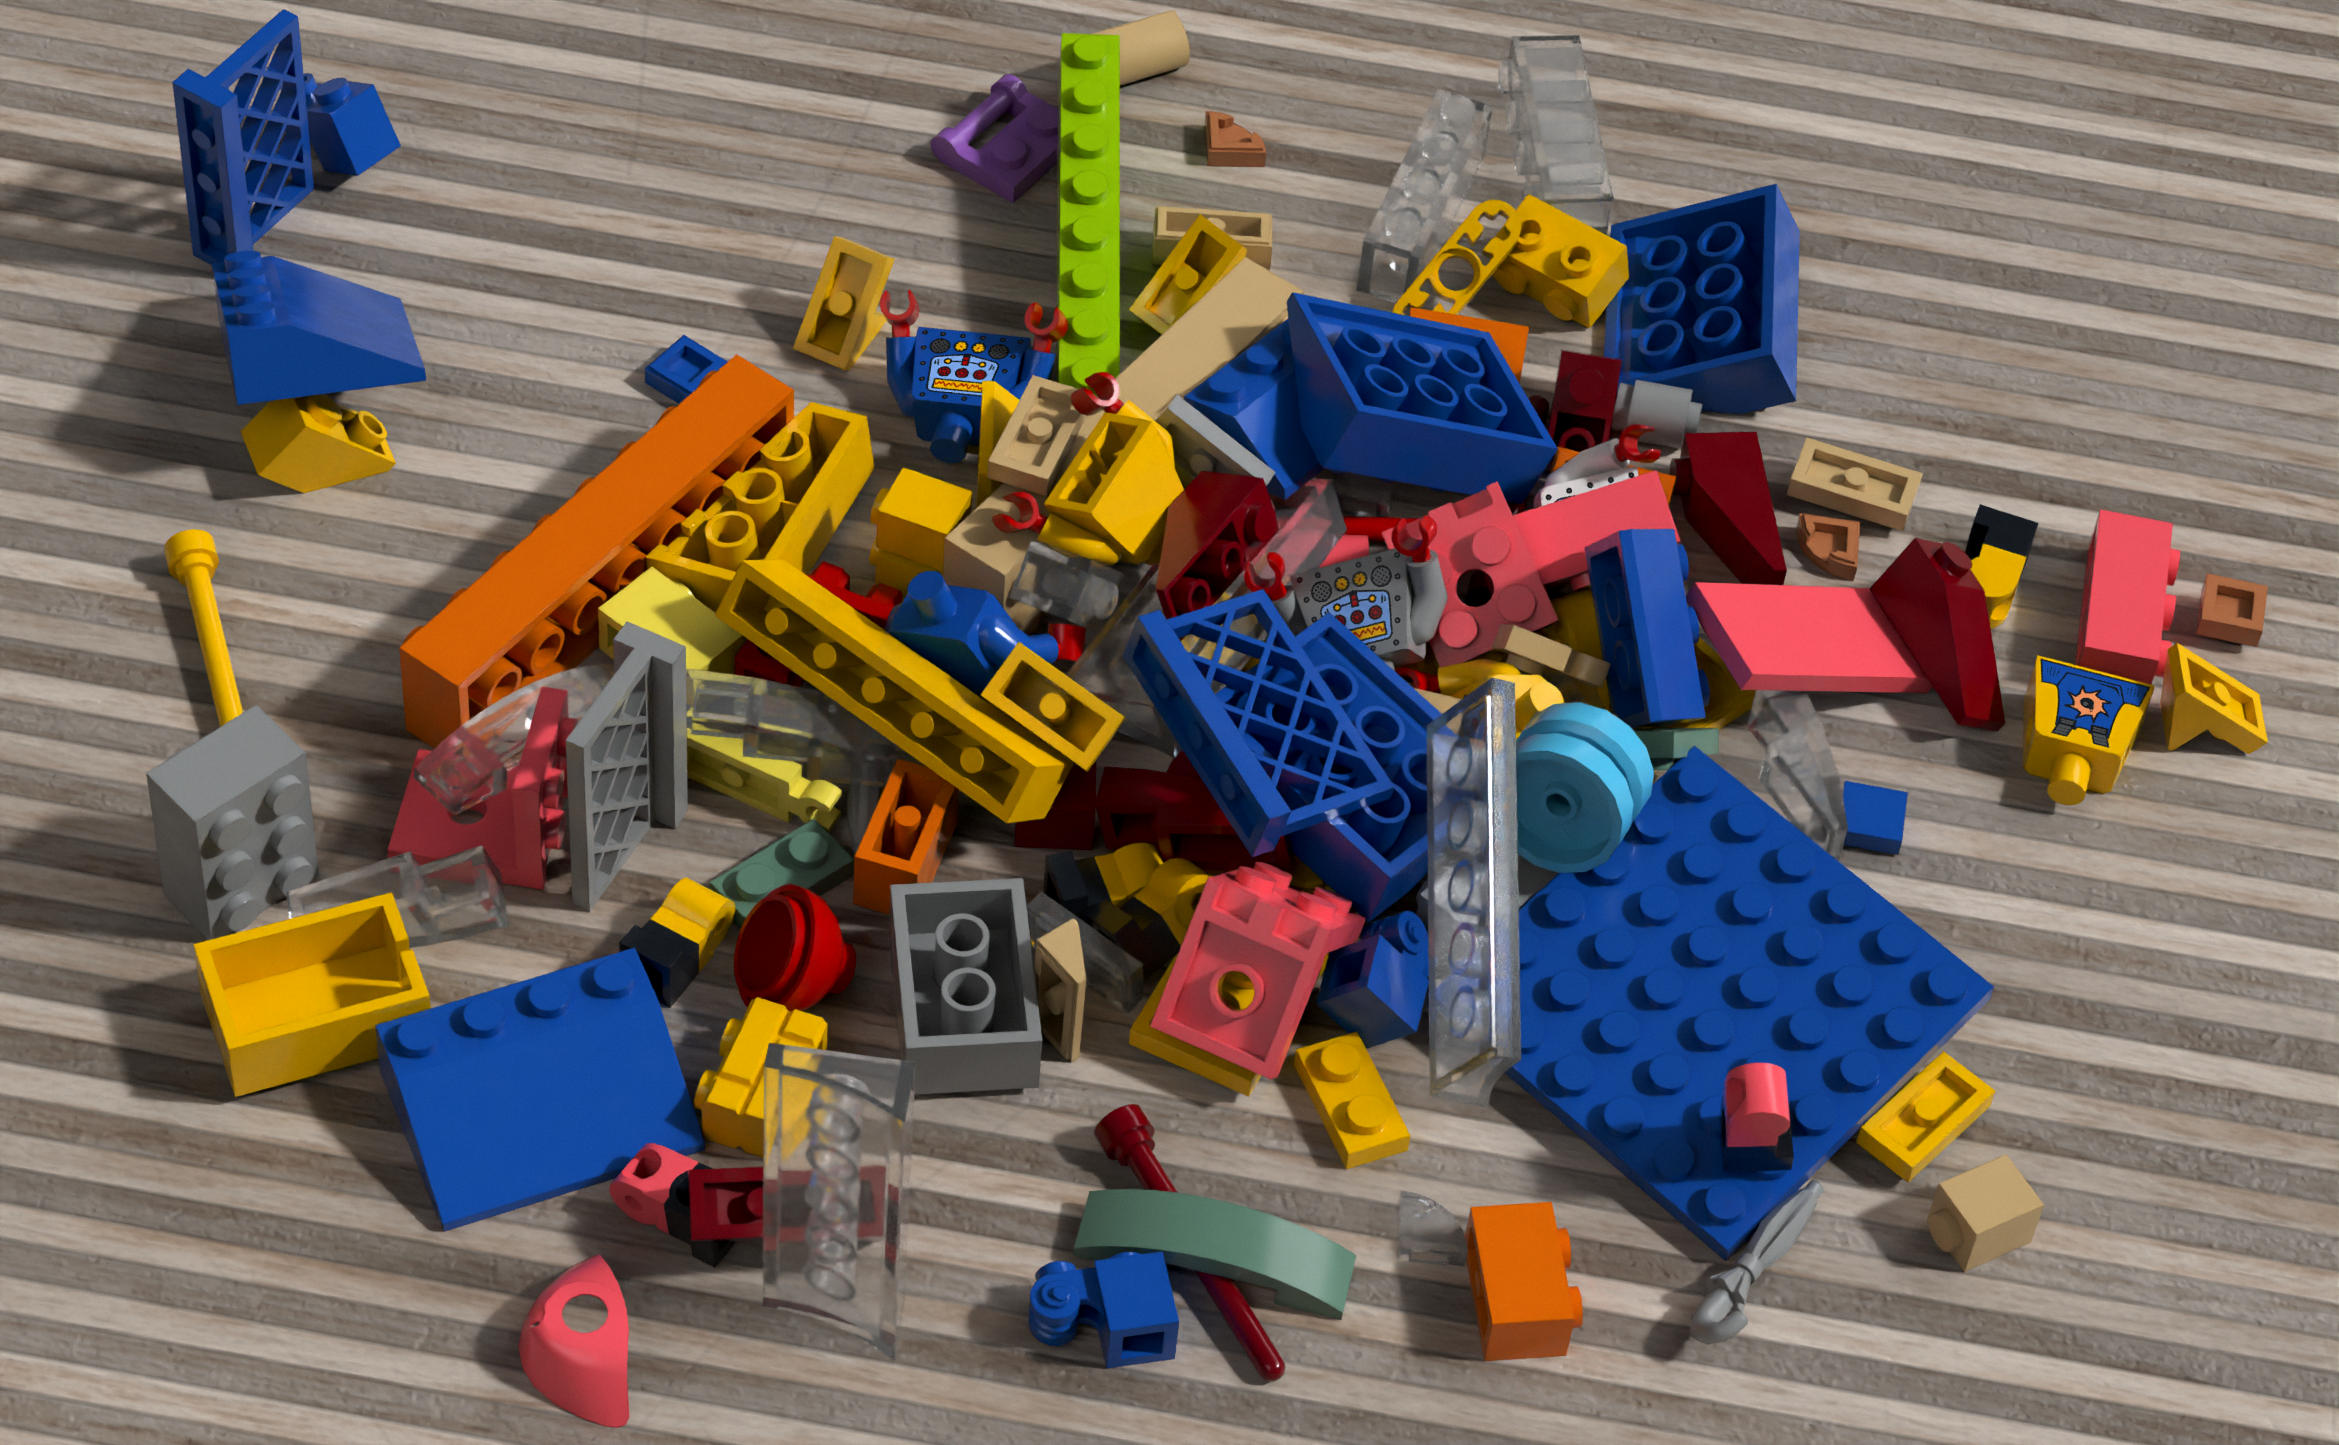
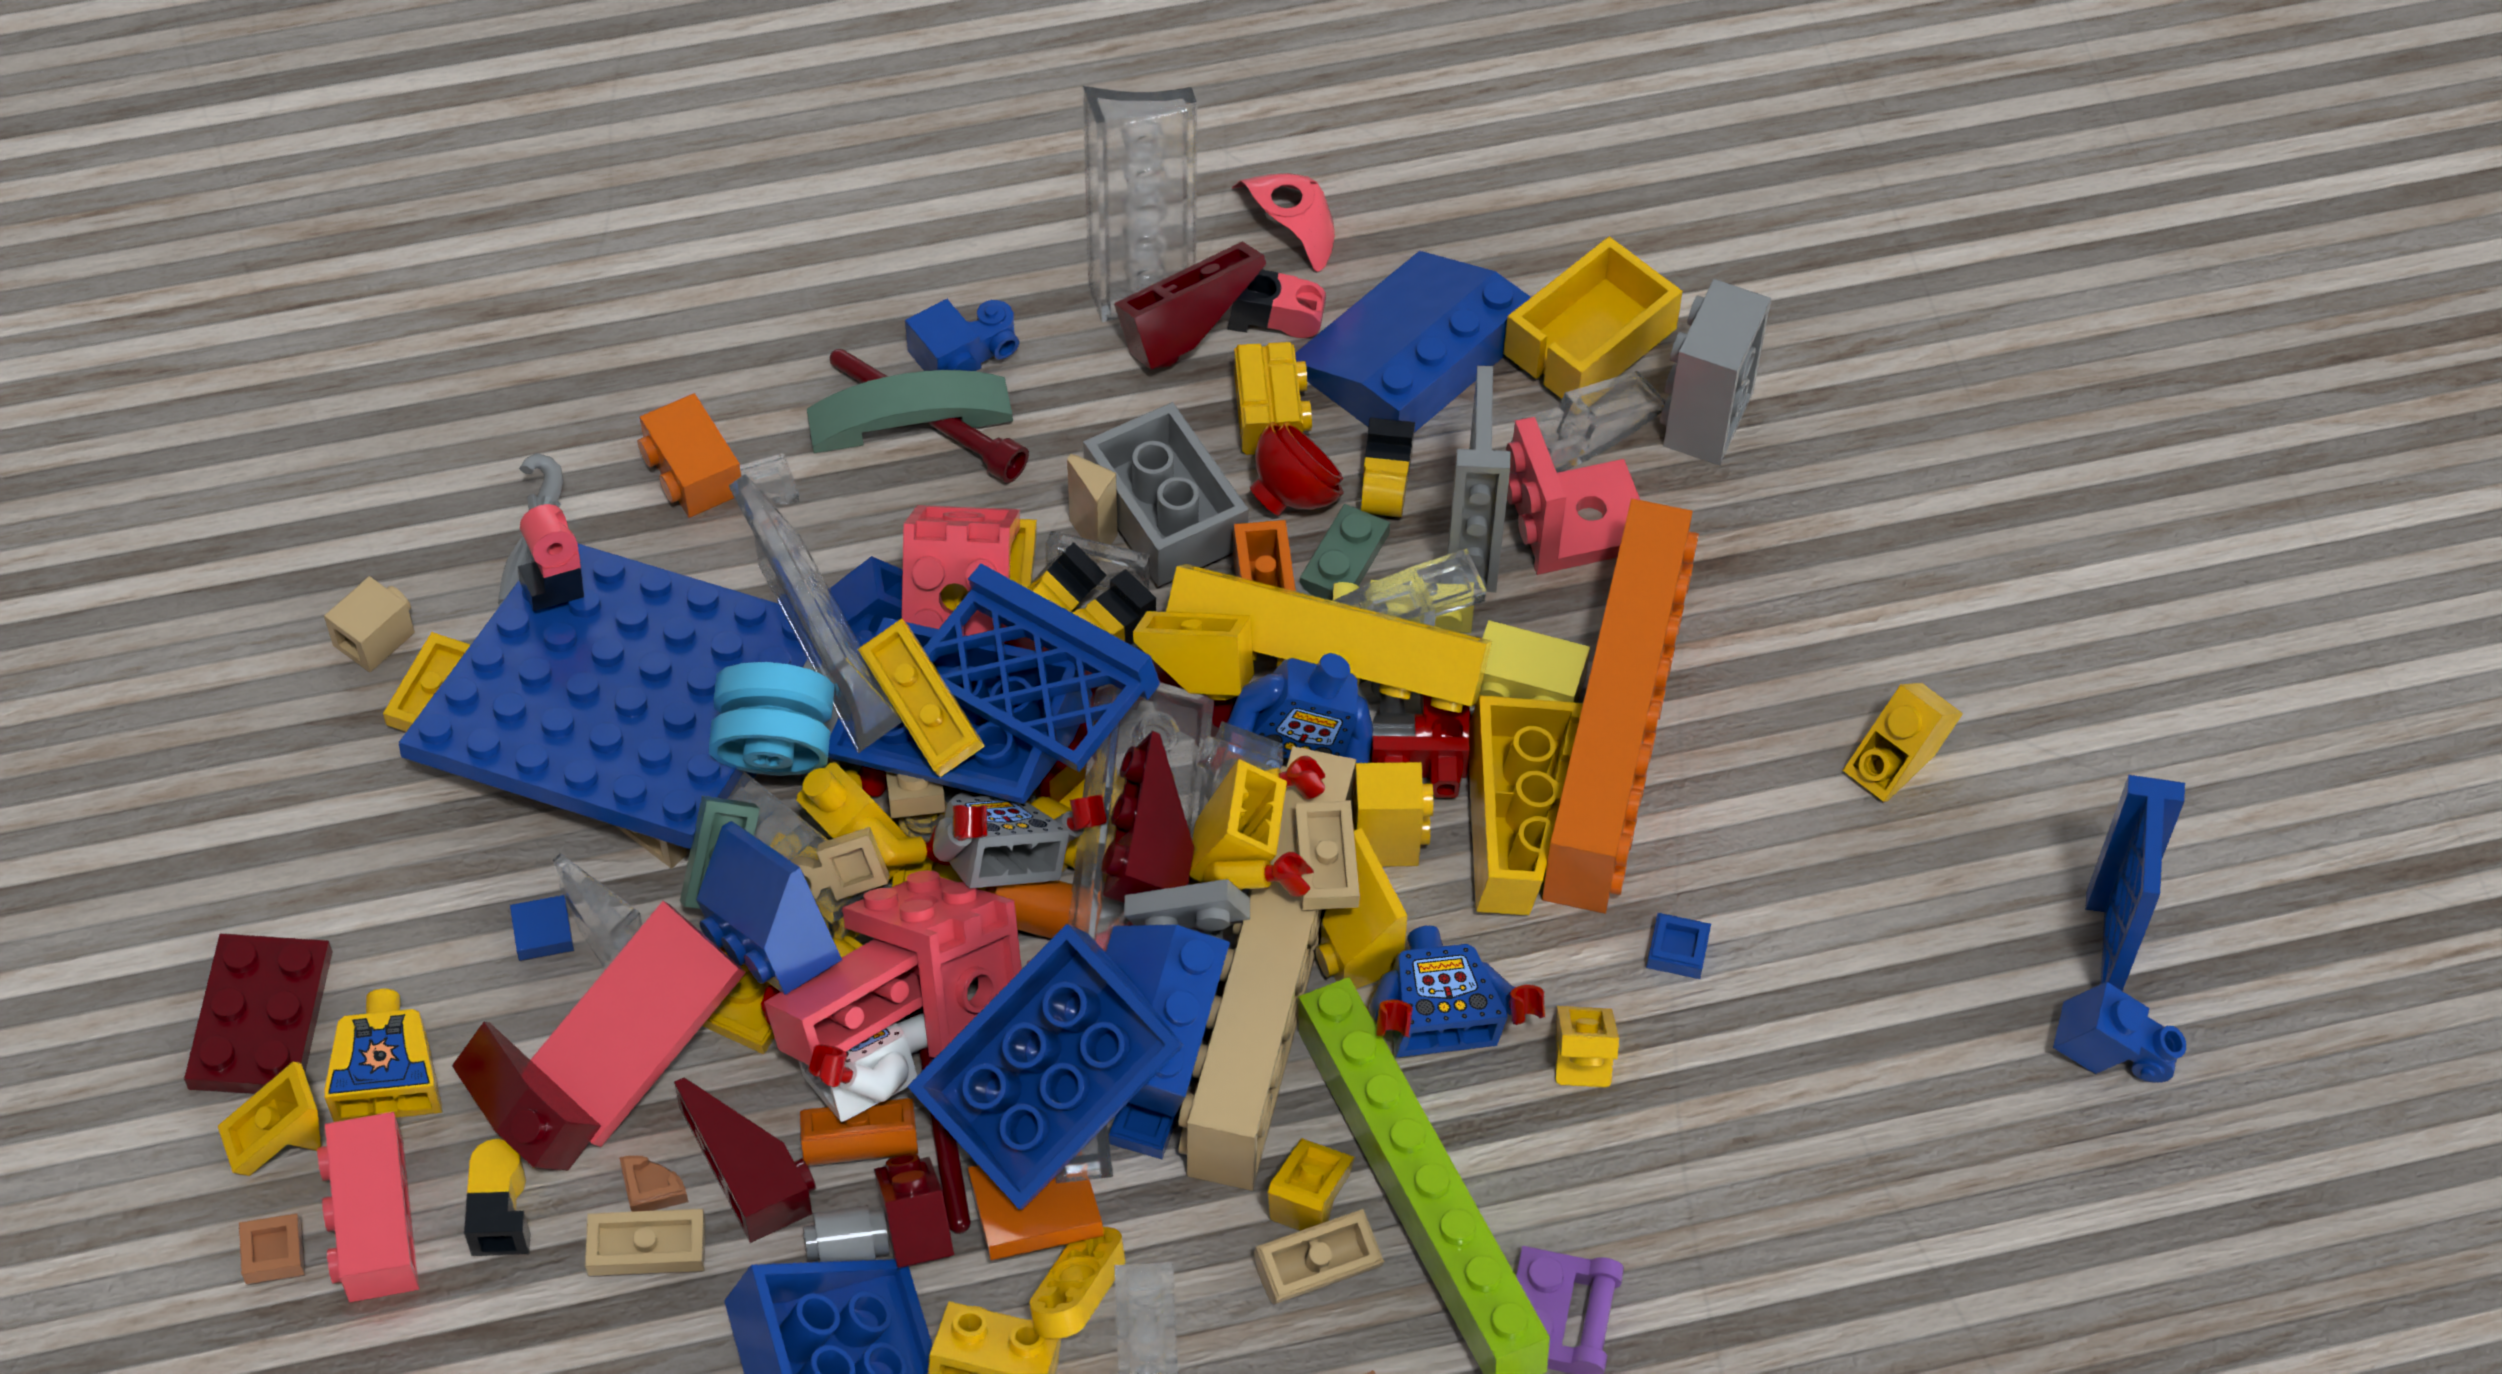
camera: 160 degrees right, 5 degrees up
yellow piece [164,529,243,727] -> none
blue slope [211,251,426,405] -> none
clear slope [414,664,614,816] -> none
yellow plate [1294,1031,1411,1169] -> none
none -> dark red plate [184,933,333,1094]
none -> yellow tile [858,618,985,777]

